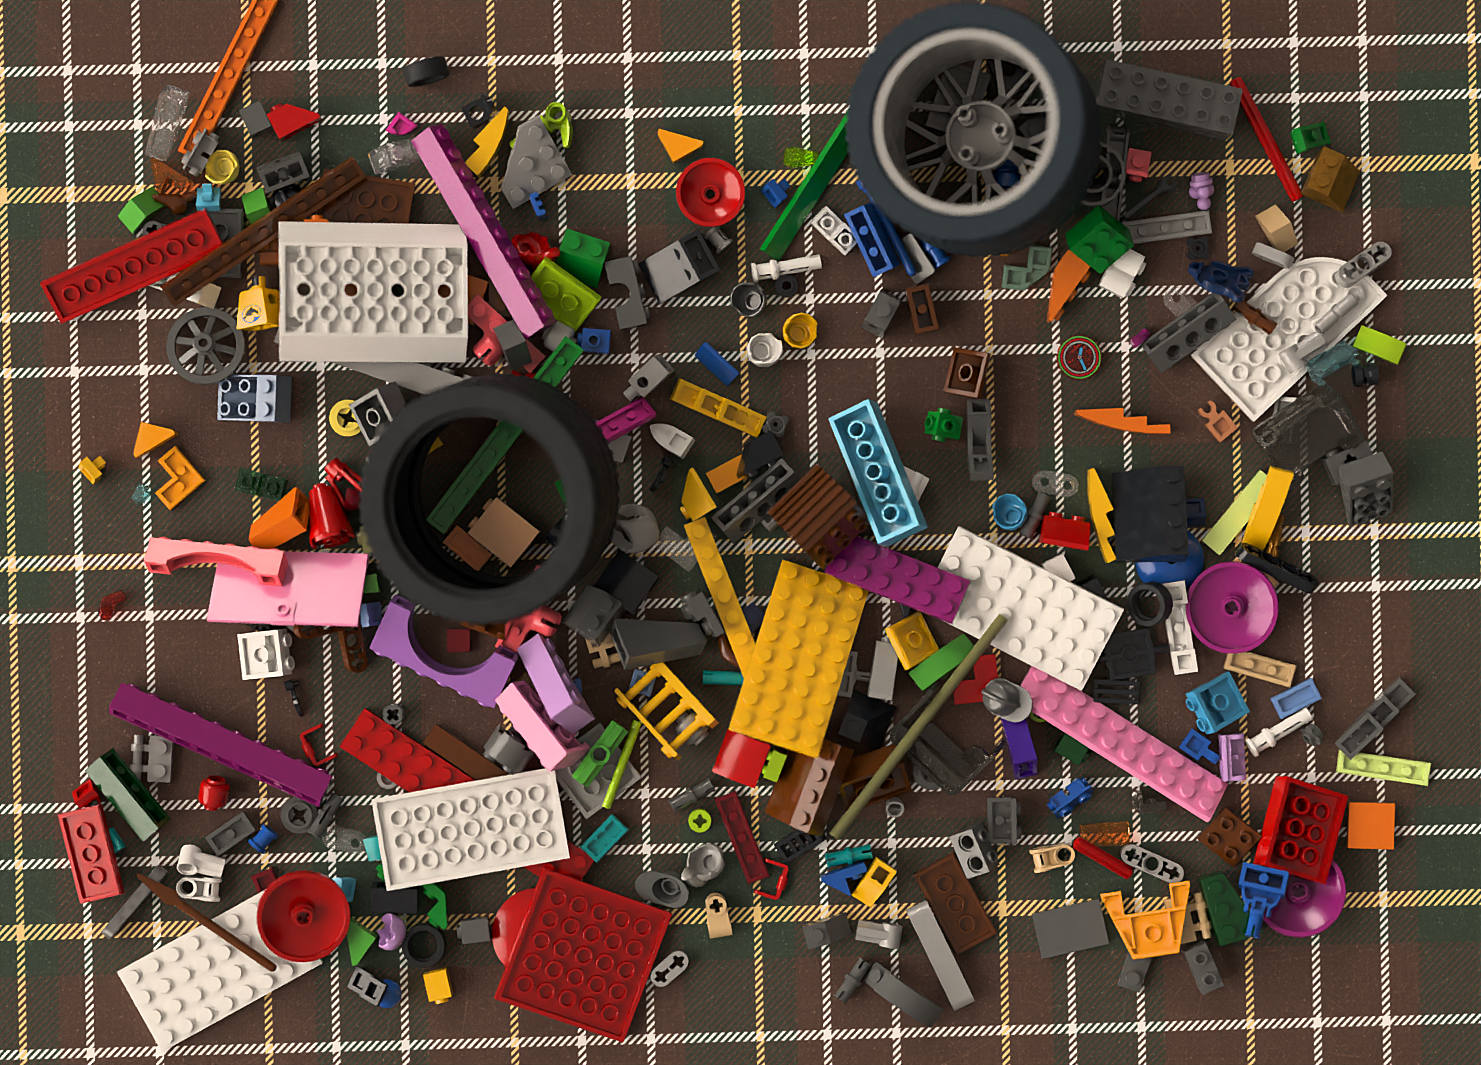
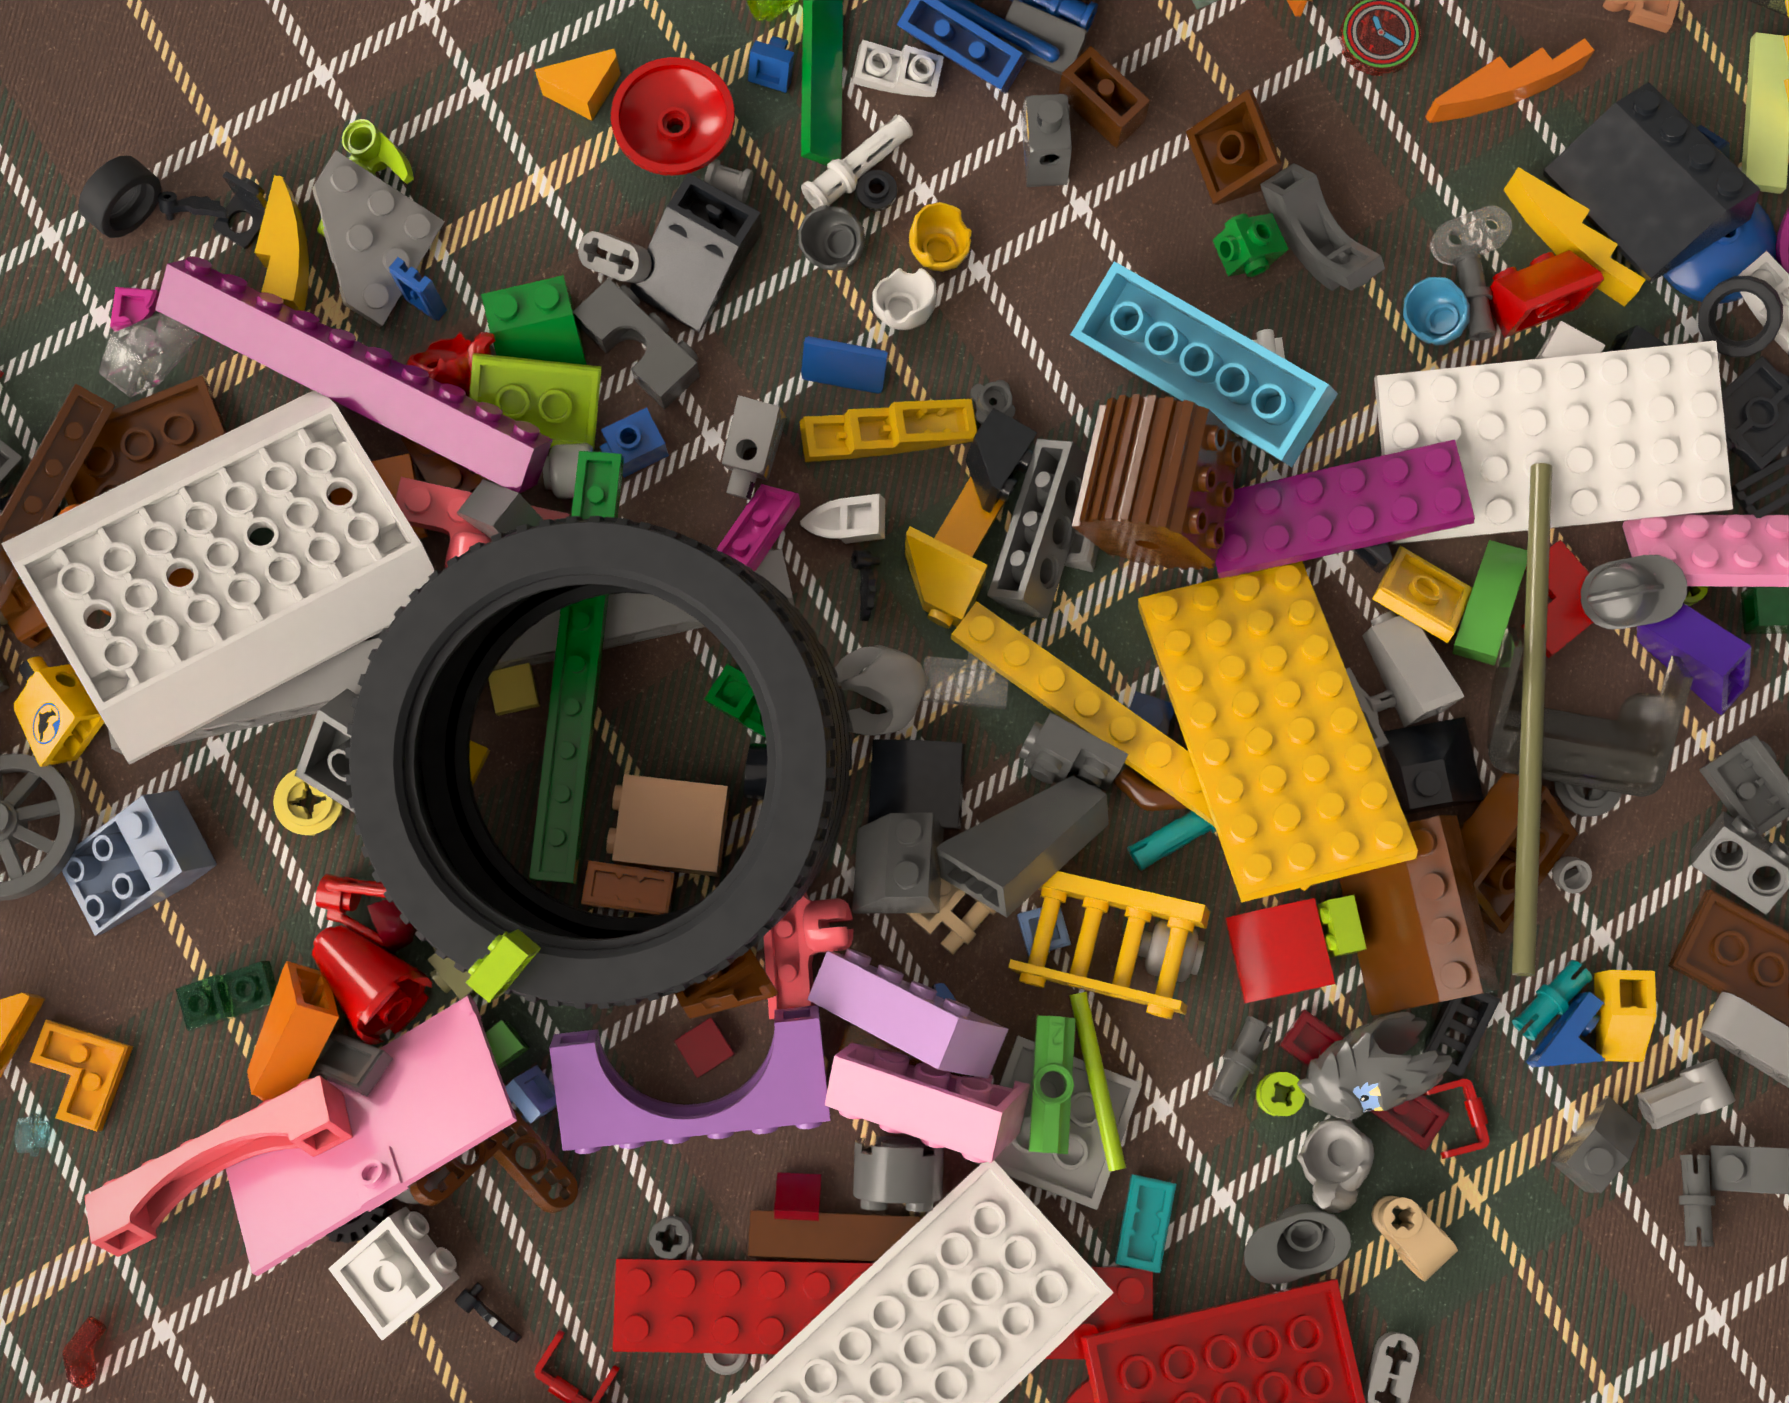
camera: 30 degrees left, 10 degrees down
none -> black piece [158,191,228,220]
none -> dark grey tile [311,1030,393,1096]
none -> lime piece [465,929,541,1003]
none -> light yellow tile [488,663,540,716]
none -> light grey beam [578,231,652,283]
none -> dark red tile [774,1172,822,1221]
none -> dark grey head [1297,1012,1452,1120]

